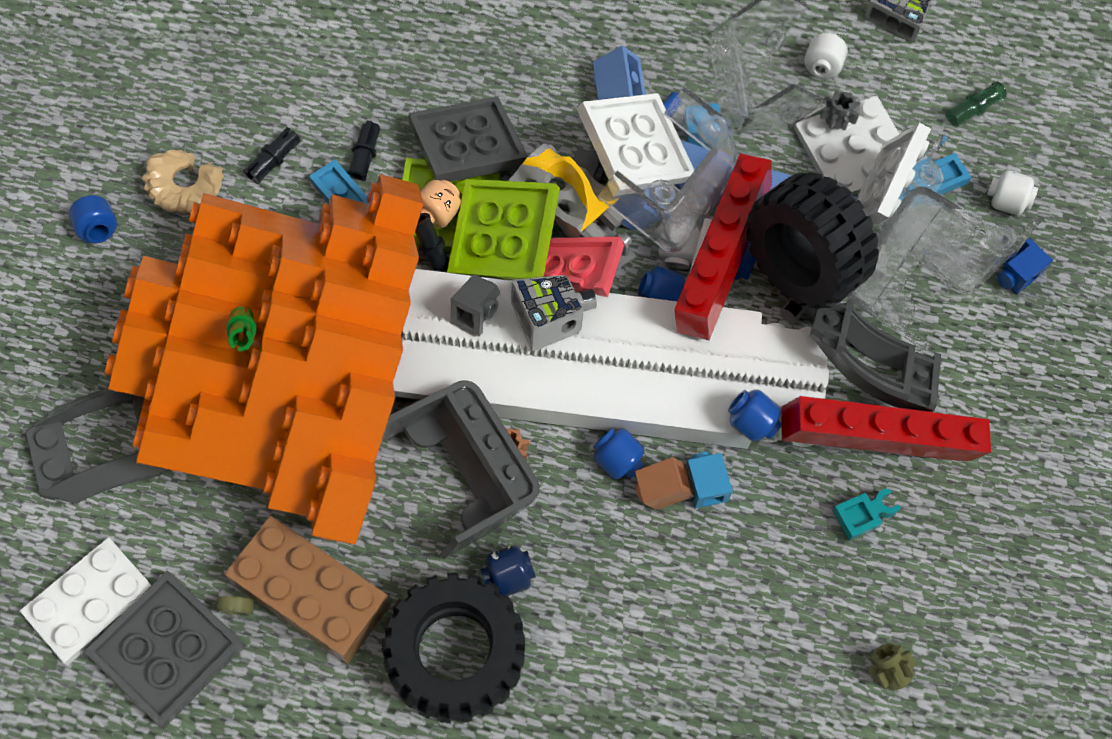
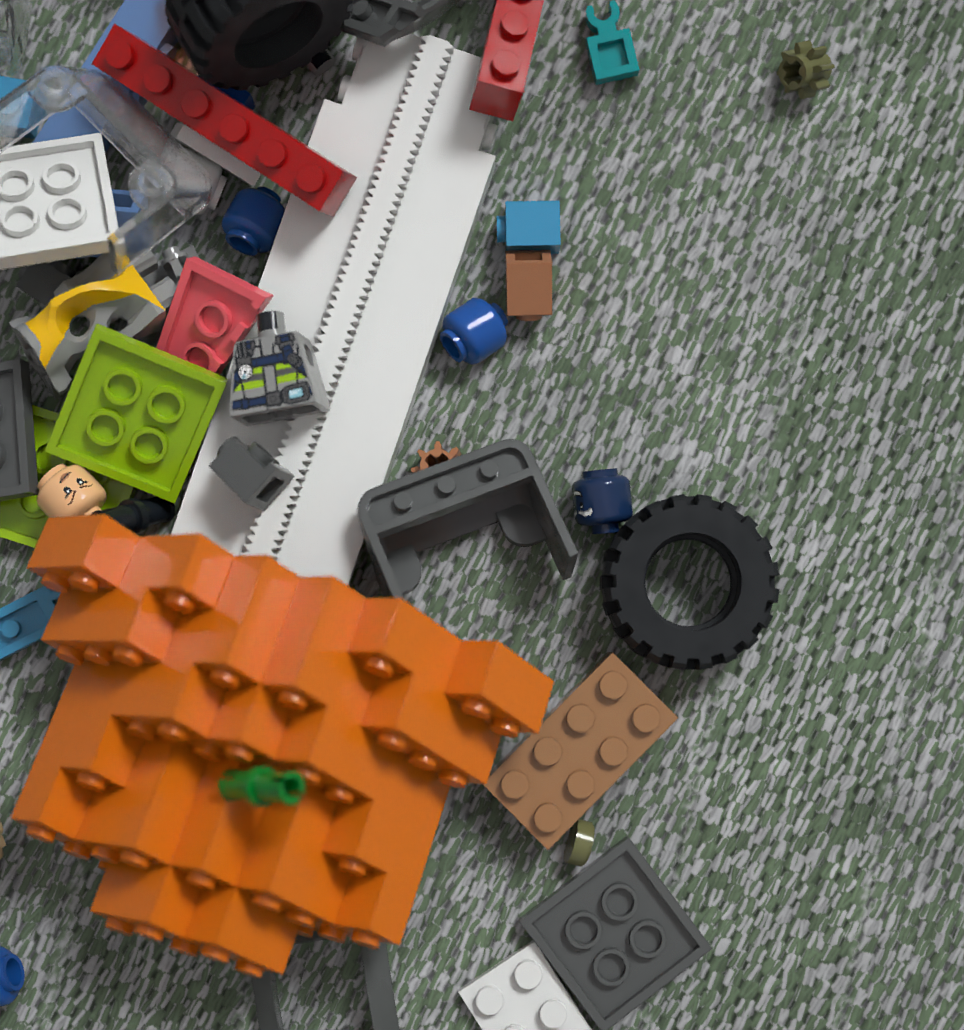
camera: 75 degrees left, 20 degrees up
blue head [728,389,782,442] -> none

